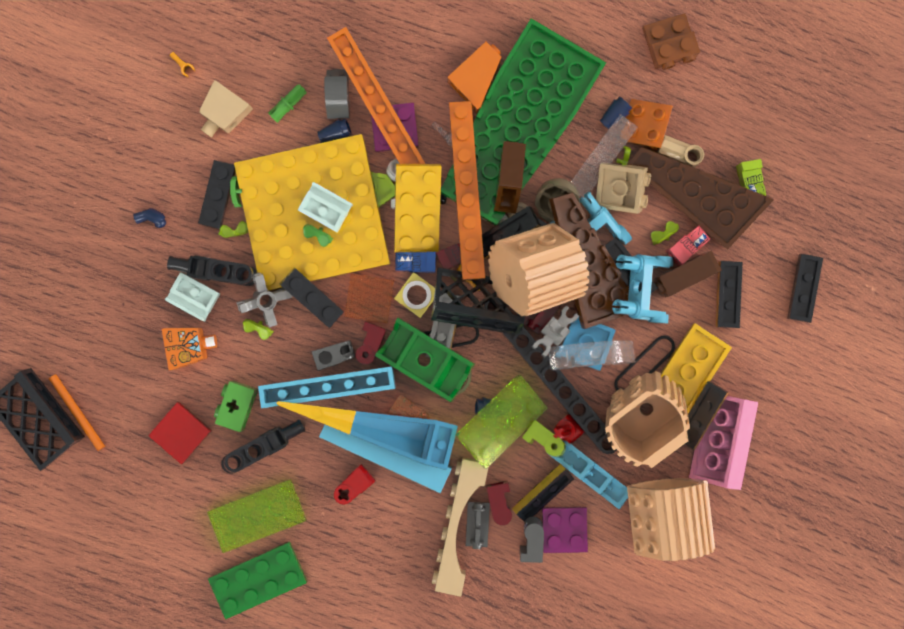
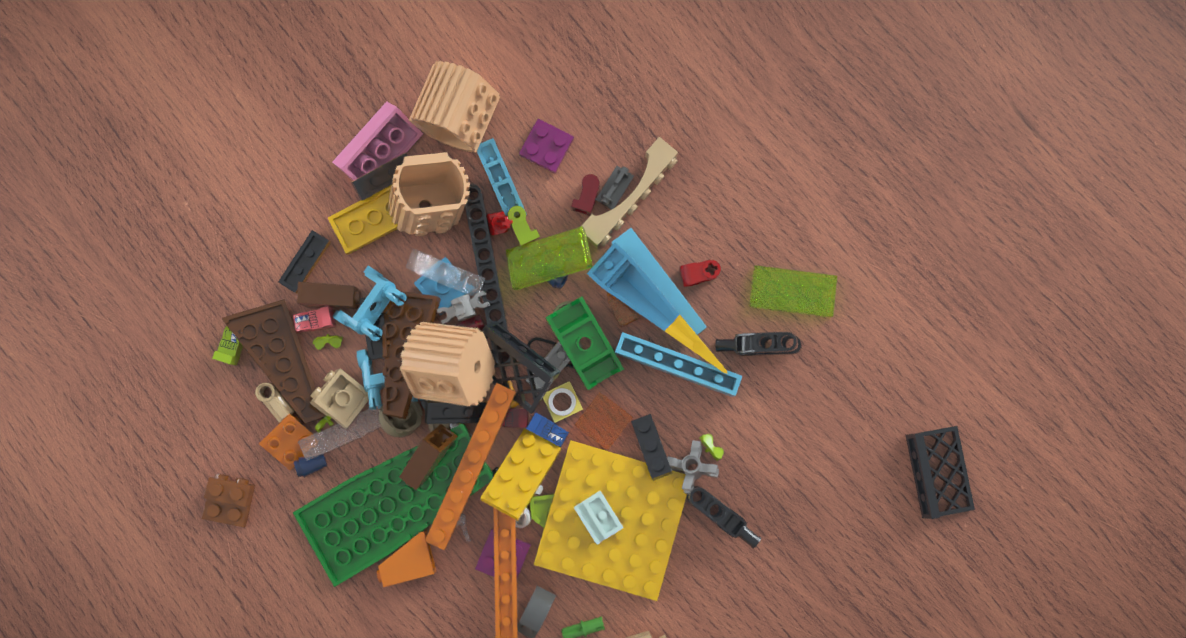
camera: 155 degrees left, 5 degrees down
orange bar [49,374,105,451] -> none
dark blue arm [133,208,166,228] -> none
red tile [148,402,212,465] -> none
orange torso [162,328,217,370] -> none
light aqua plate [165,272,220,321] -> none
black plate [198,160,236,229] -> none
green plate [208,541,308,620] -> none
bright green brick [214,381,258,432] -> none
lime piece [218,221,248,238] -> none
bright green piece [230,176,242,208] -> none
bright green piece [303,224,333,247] -> none
dark grey leg [311,340,356,371] -> none
dark blue cone [317,118,352,143] -> none
dark red leg [356,321,387,365] -> none
black plate [512,464,574,521] -> none
dark grey leg [519,516,544,563] -> none
black piece [614,336,675,391] -> none
black plate [787,254,823,323] -> none

